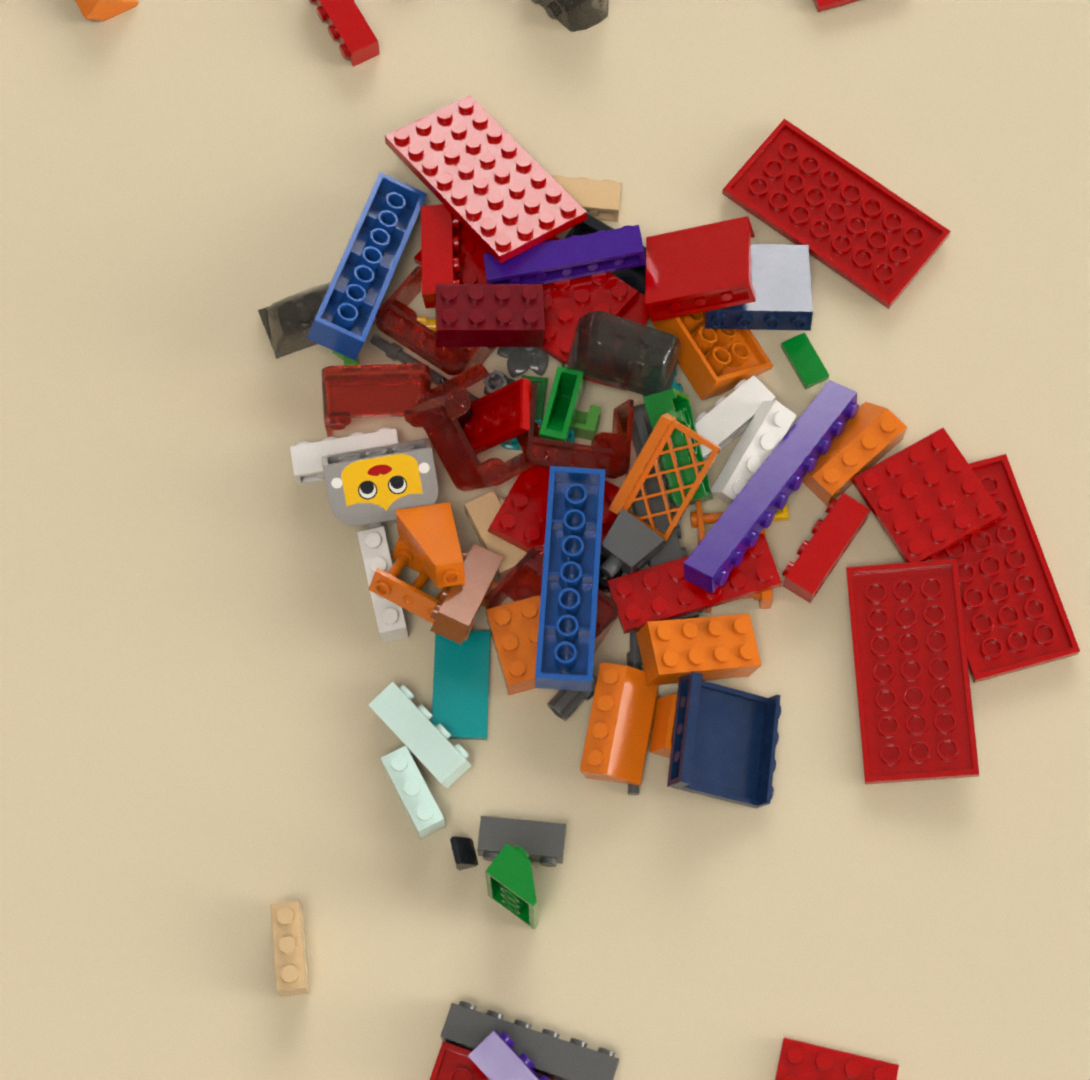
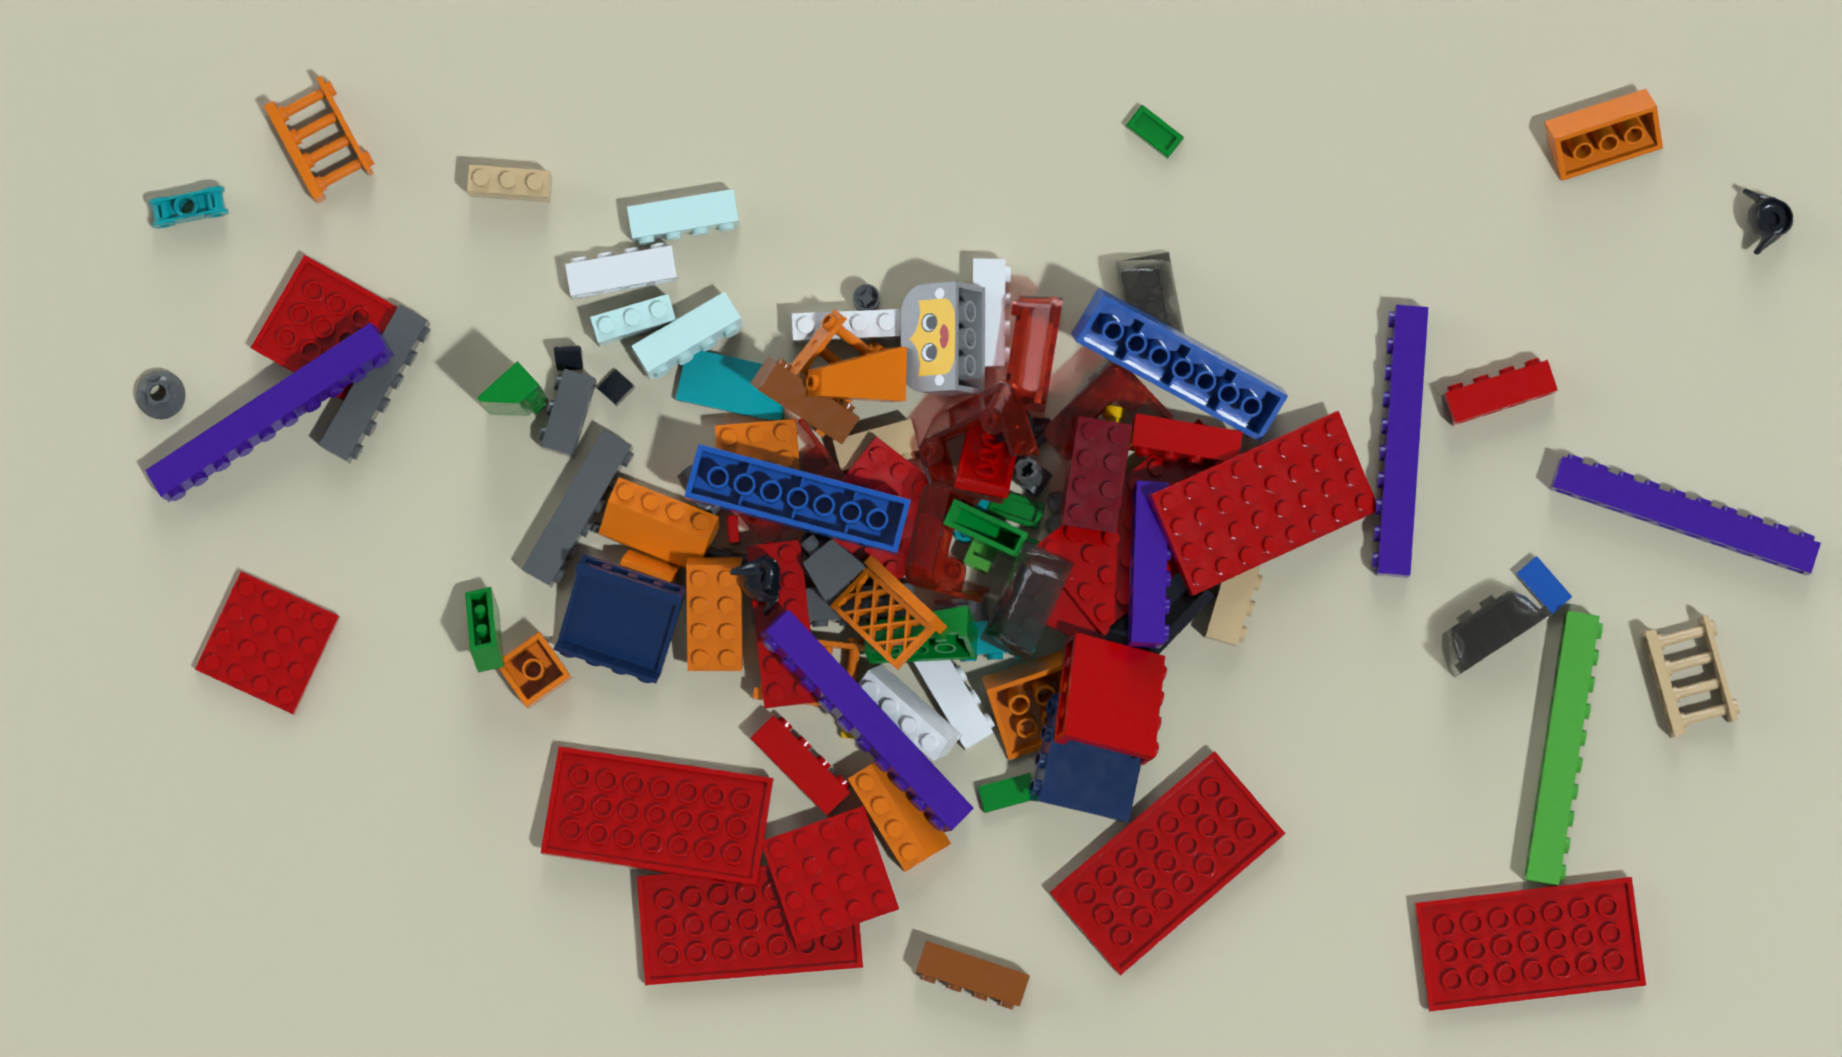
camera: 100 degrees right, 15 degrees up
none -> green brick [465,587,505,673]
none -> orange brick [499,631,573,709]
none -> dark grey brick [522,429,634,588]
none -> white brick [565,243,678,300]
none -> black slope [597,369,635,407]
none -> light aqua brick [627,189,740,245]
none -> red tile [727,515,740,545]
none -> black piece [730,555,782,616]
none -> dark grey wheel [853,284,880,311]
none -> dark orange brick [916,941,1030,1010]
none -> green tile [1125,105,1184,160]
none -> dark purple brick [1371,304,1429,578]

